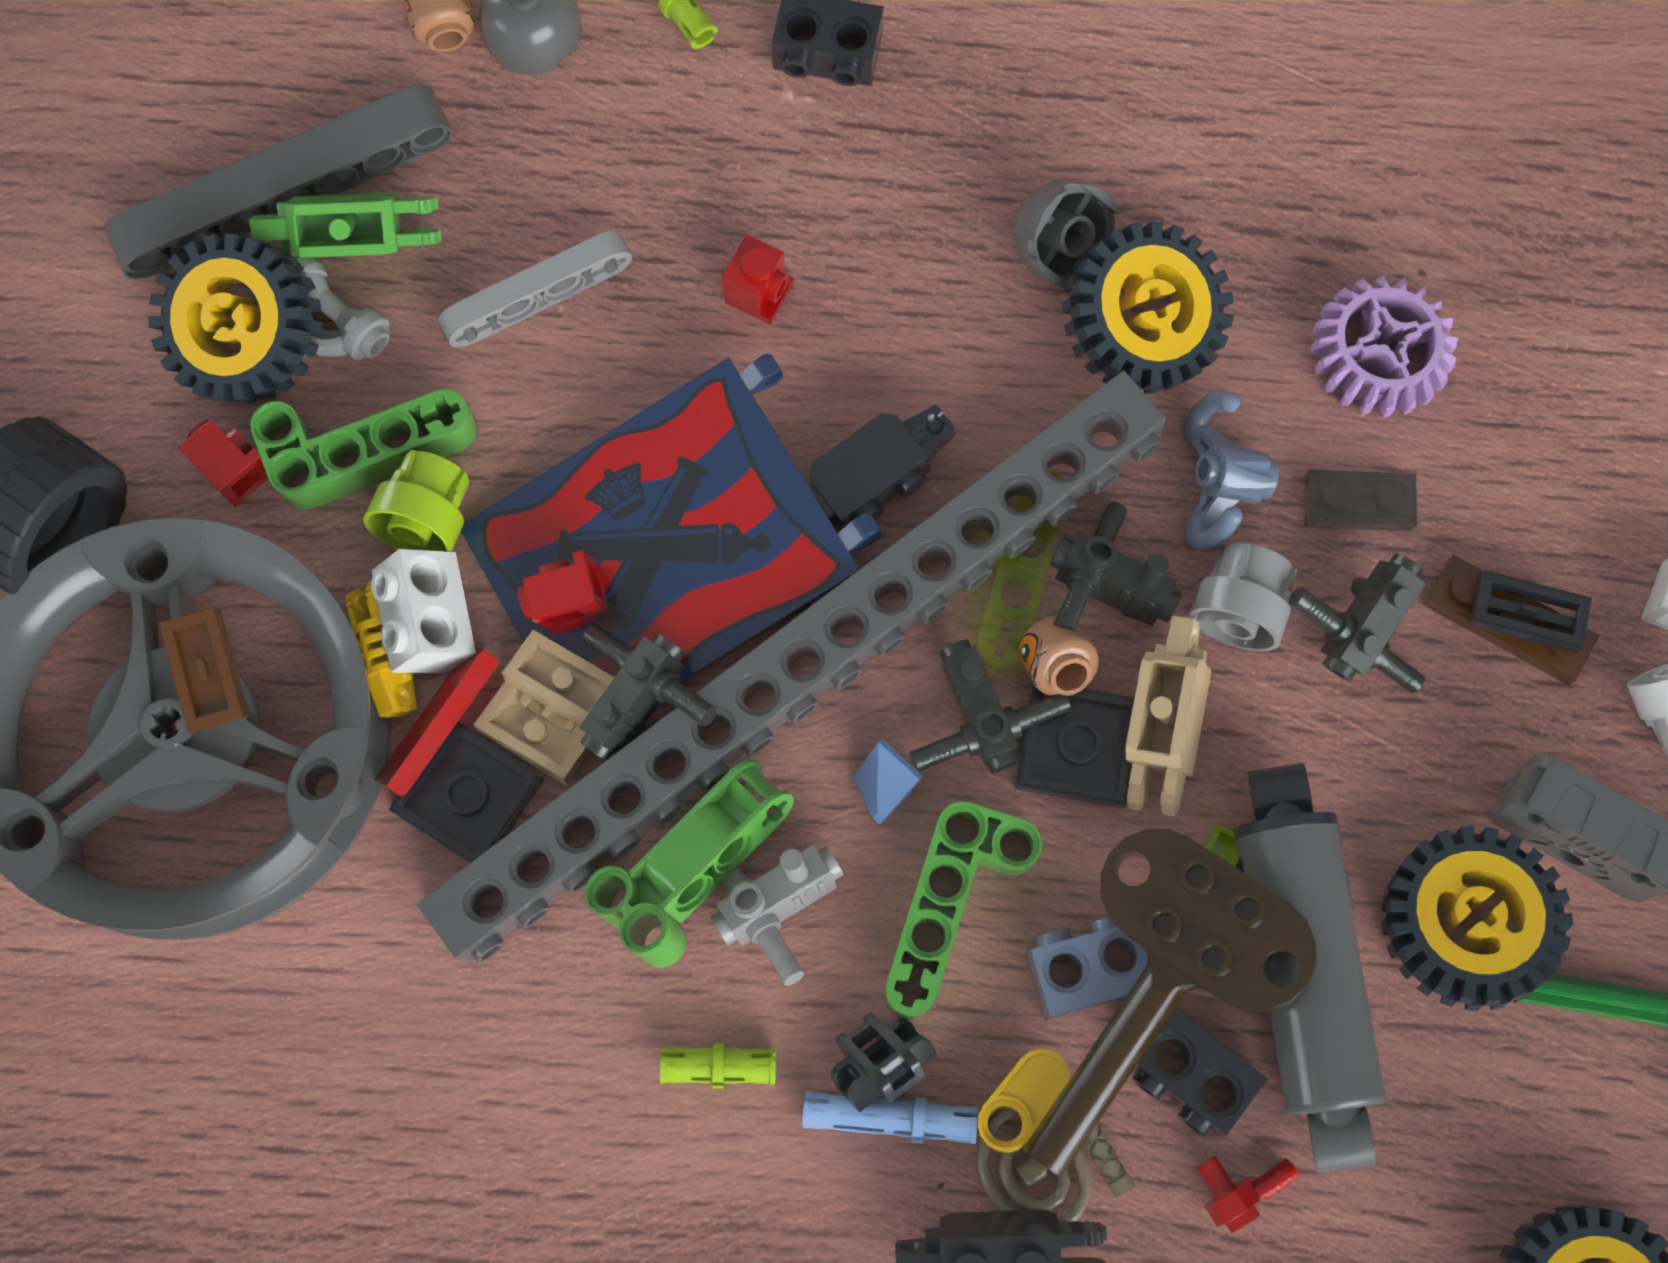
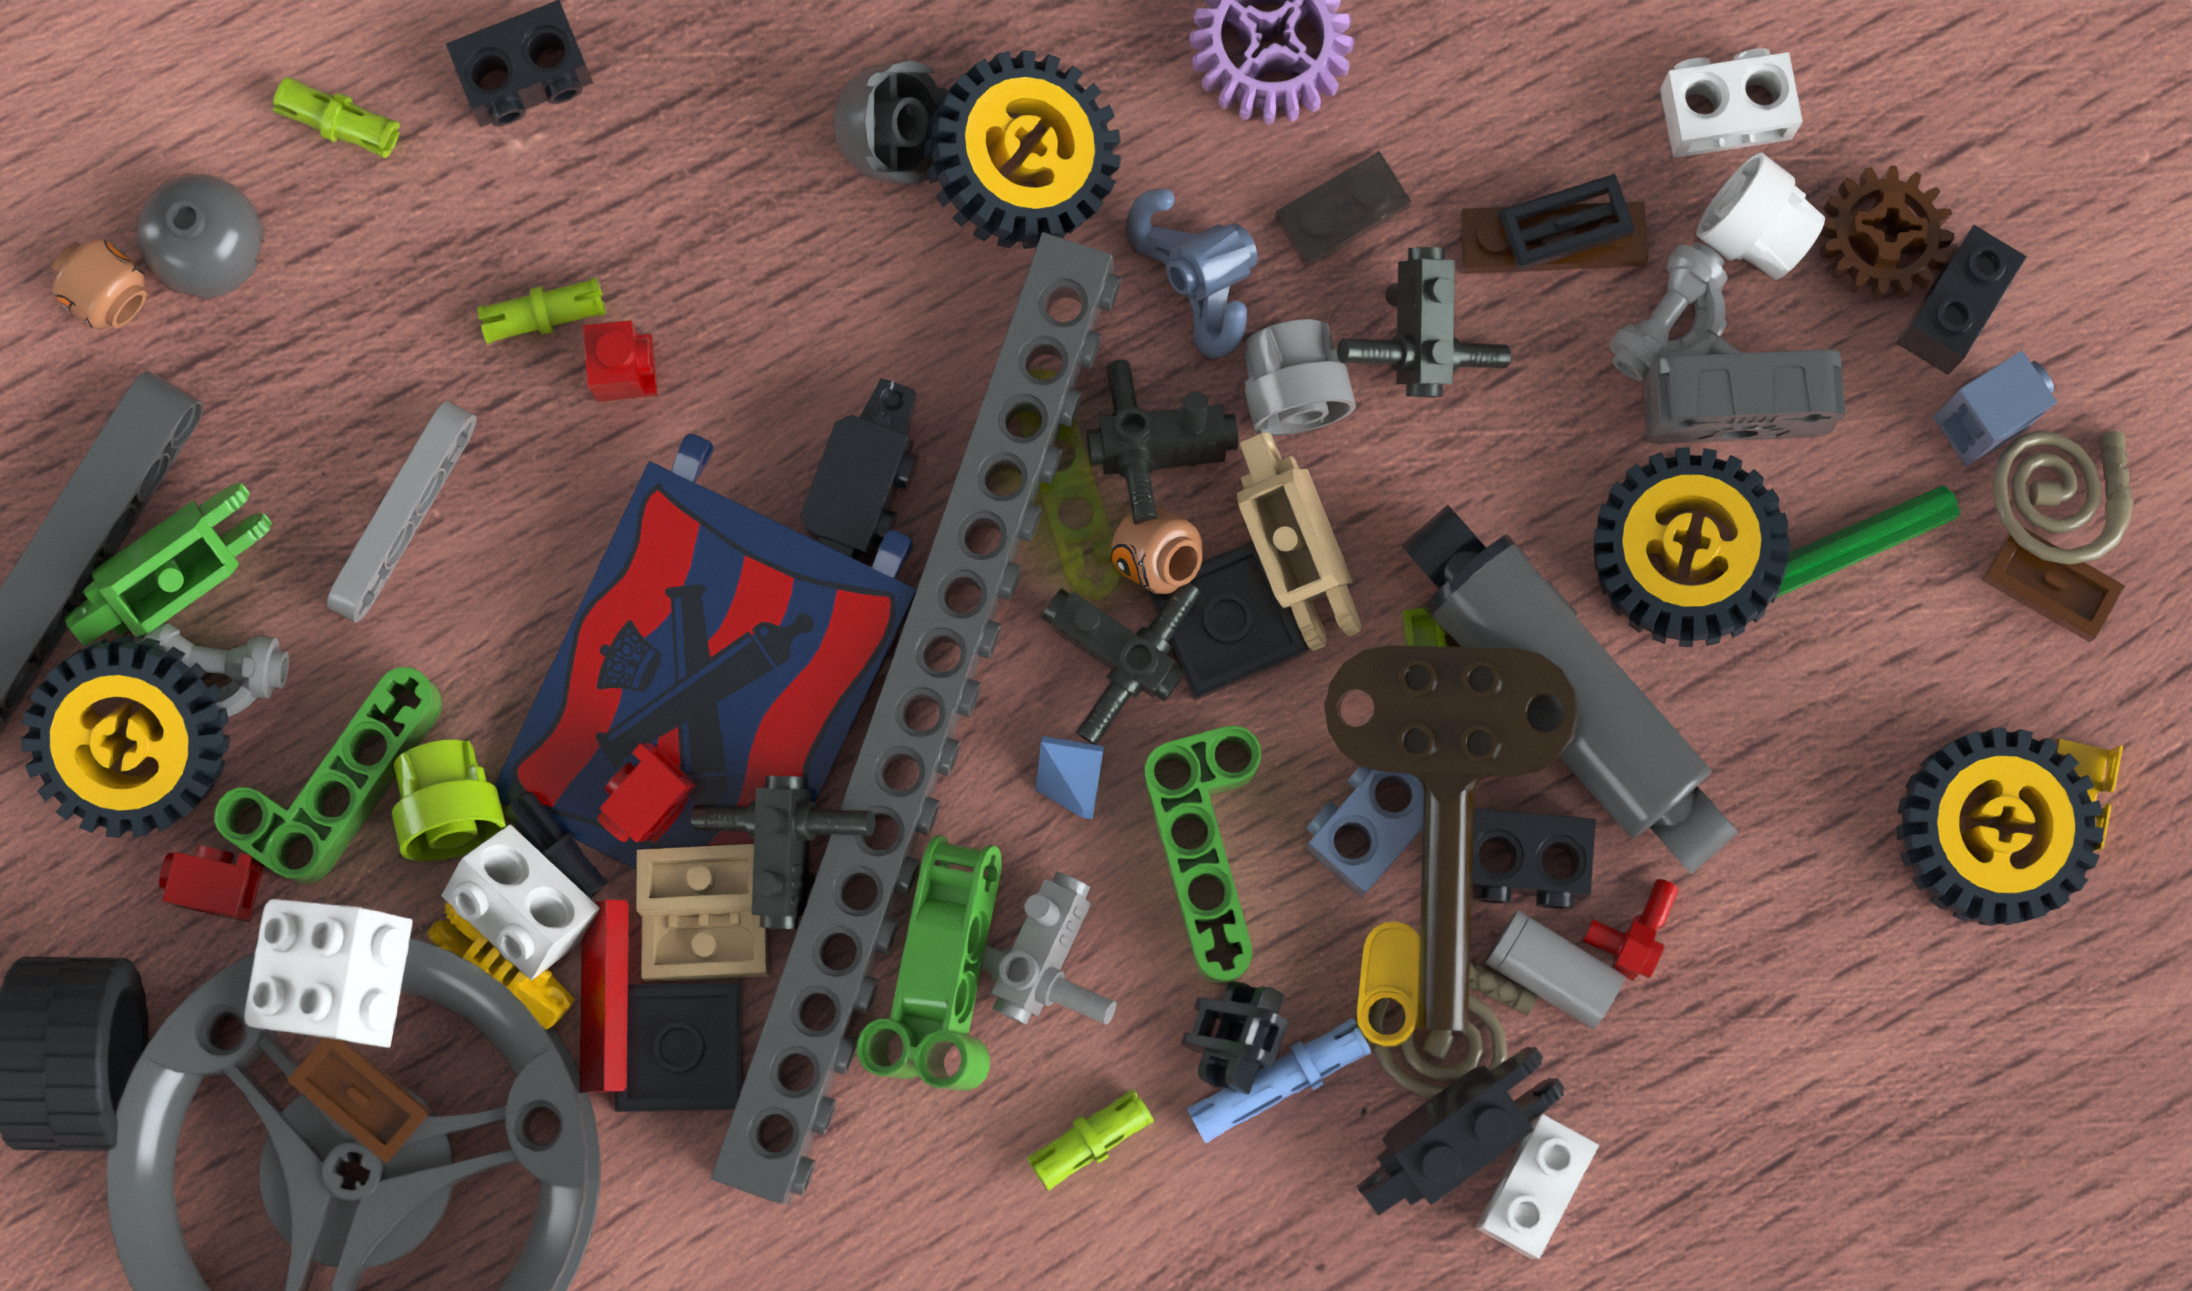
camera: 35 degrees left, 5 degrees up
none -> white bracket [244,899,412,1048]
none -> lime pin [477,277,607,344]
none -> black axle [505,791,609,898]
none -> light grey pin [1485,910,1626,1030]
none -> light grey piece [1608,242,1742,381]

